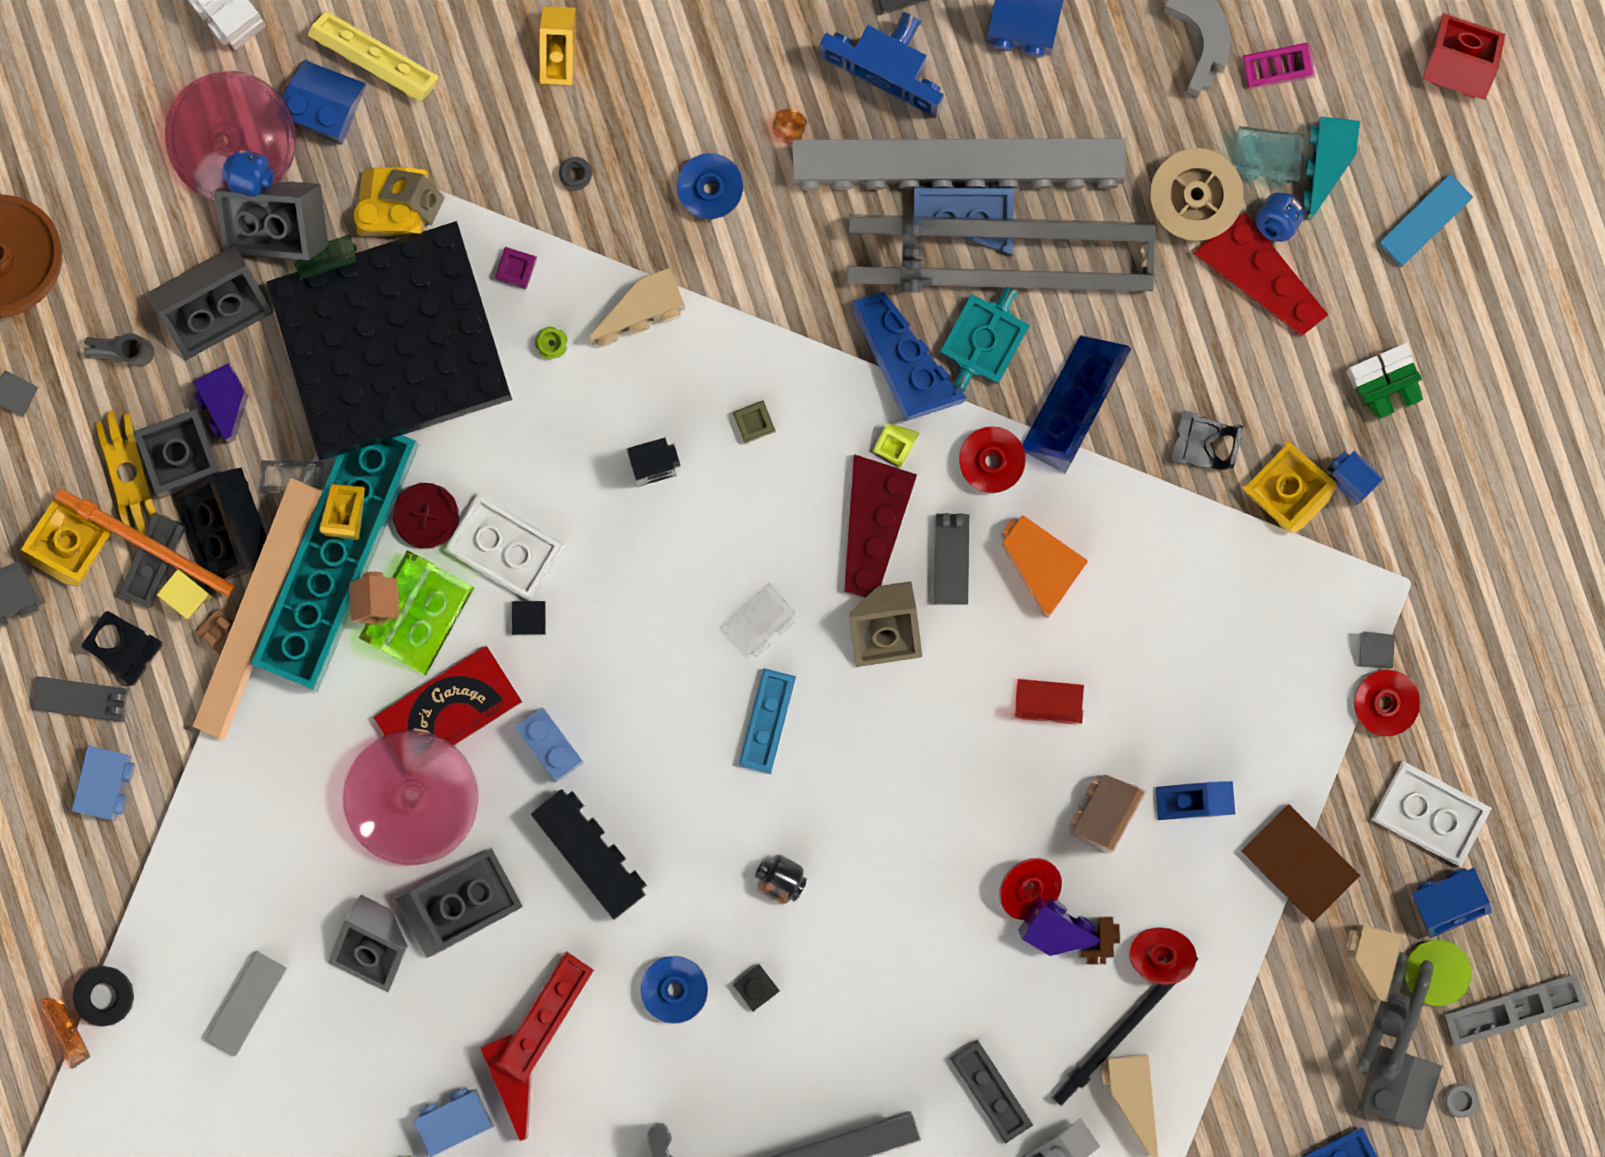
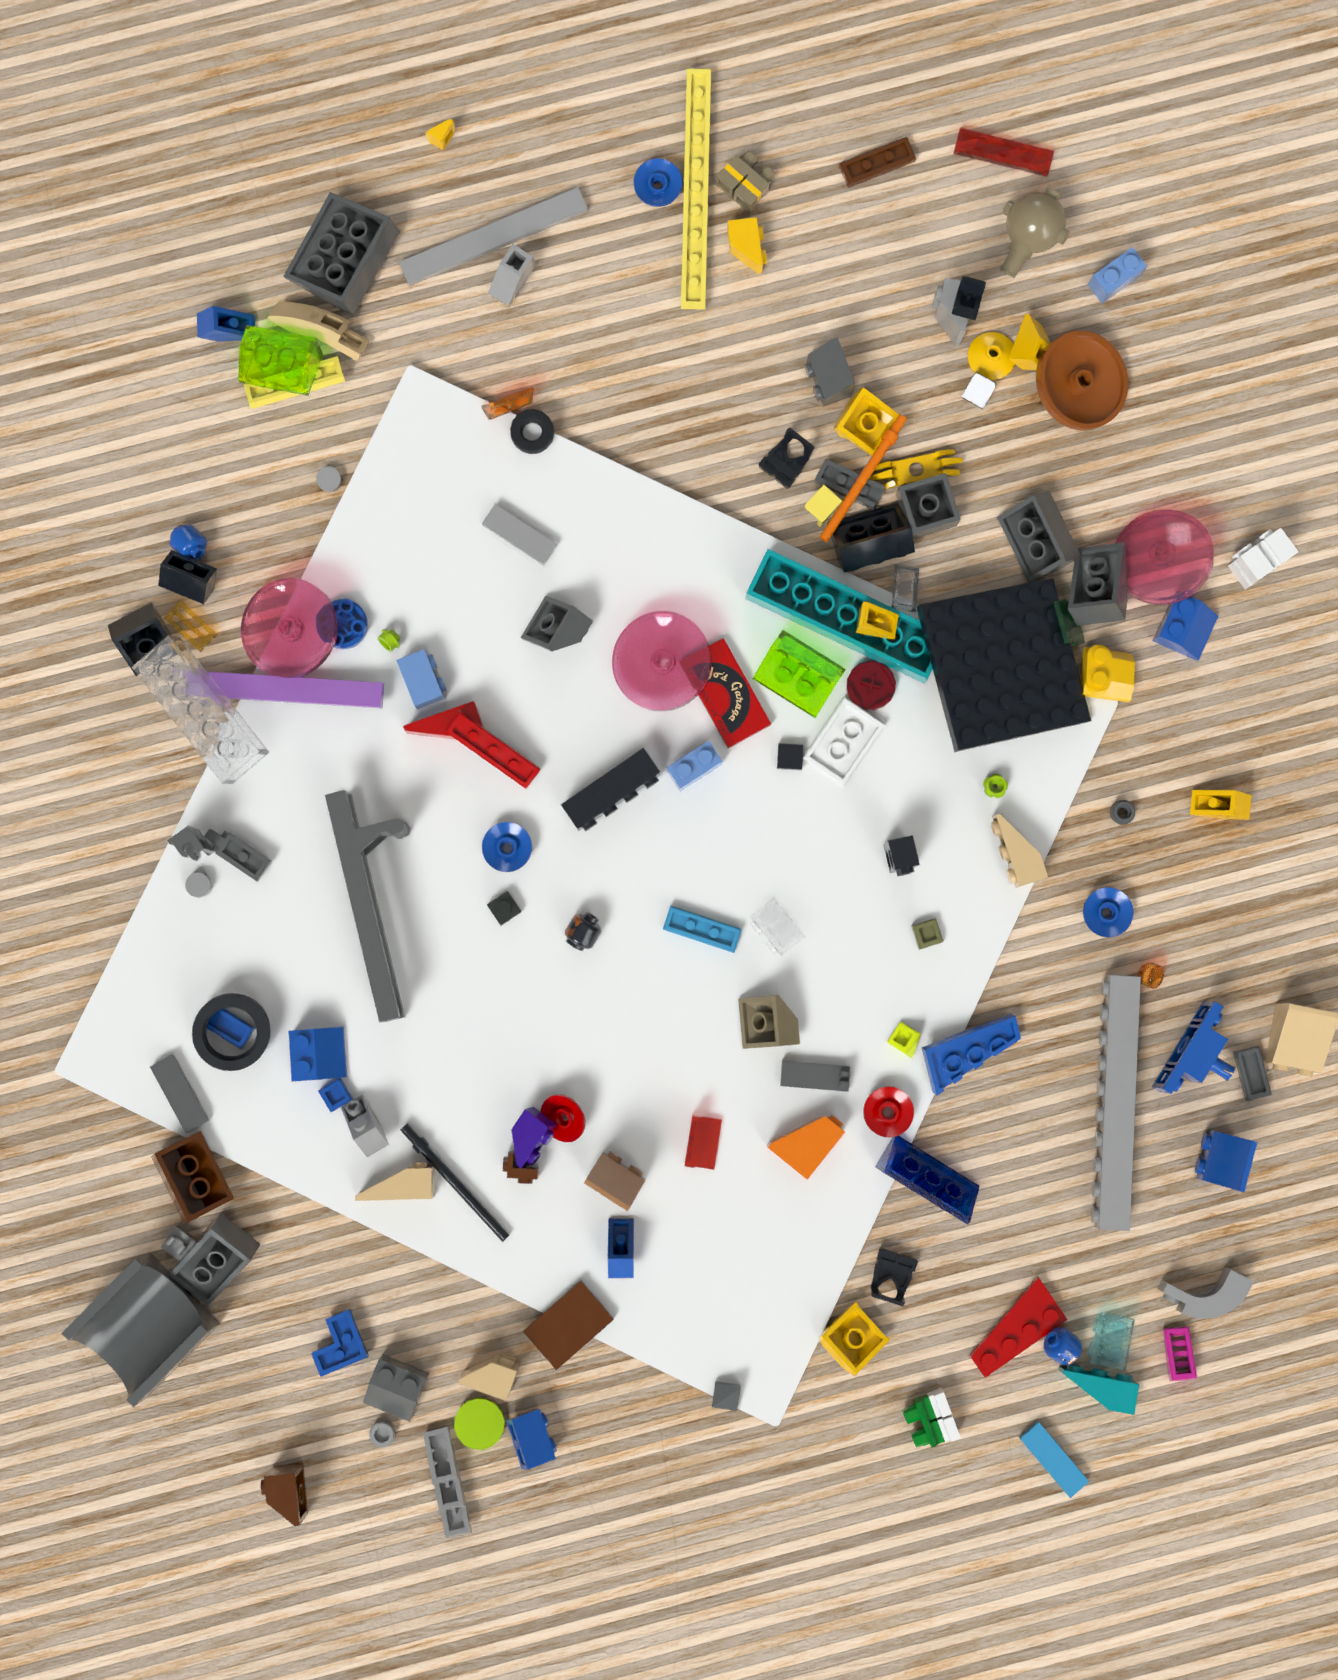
camera: 95 degrees right, 0 degrees up
dark grey hinge [33,676,129,722] -> none
medium blue brick [72,746,135,821] -> none
dark grey pin [84,333,154,367] -> none
dark purple slope [193,363,248,444] -> none
light nougat tile [193,478,322,740] -> none
medium nougat tile [195,609,233,655] -> none
blue head [222,150,274,197] -> none
light yellow plate [308,11,439,102] -> none
nougat brick [350,572,399,625] -> none
dark tan bracket [379,169,445,225] -> none
dark grey slope [396,848,523,958] -> none
magenta tile [495,246,537,289] -> none
dark red wing [844,454,917,598] -> none
dark grey piece [847,214,1156,293] -> none
medium blue wing [914,188,1014,255] -> none
teal plate [940,287,1030,392] -> none
dark grey tile [950,1040,1034,1144] -> none
red dish [1129,927,1197,985] -> none
tan piece [1150,148,1244,241] -> none
blue brick [1327,451,1384,505] -> none
red dish [1354,670,1420,737] -> none
dark grey piece [1356,952,1434,1082] -> none
white tile [1371,761,1492,867] -> none
red slope [1423,13,1506,100] -> none

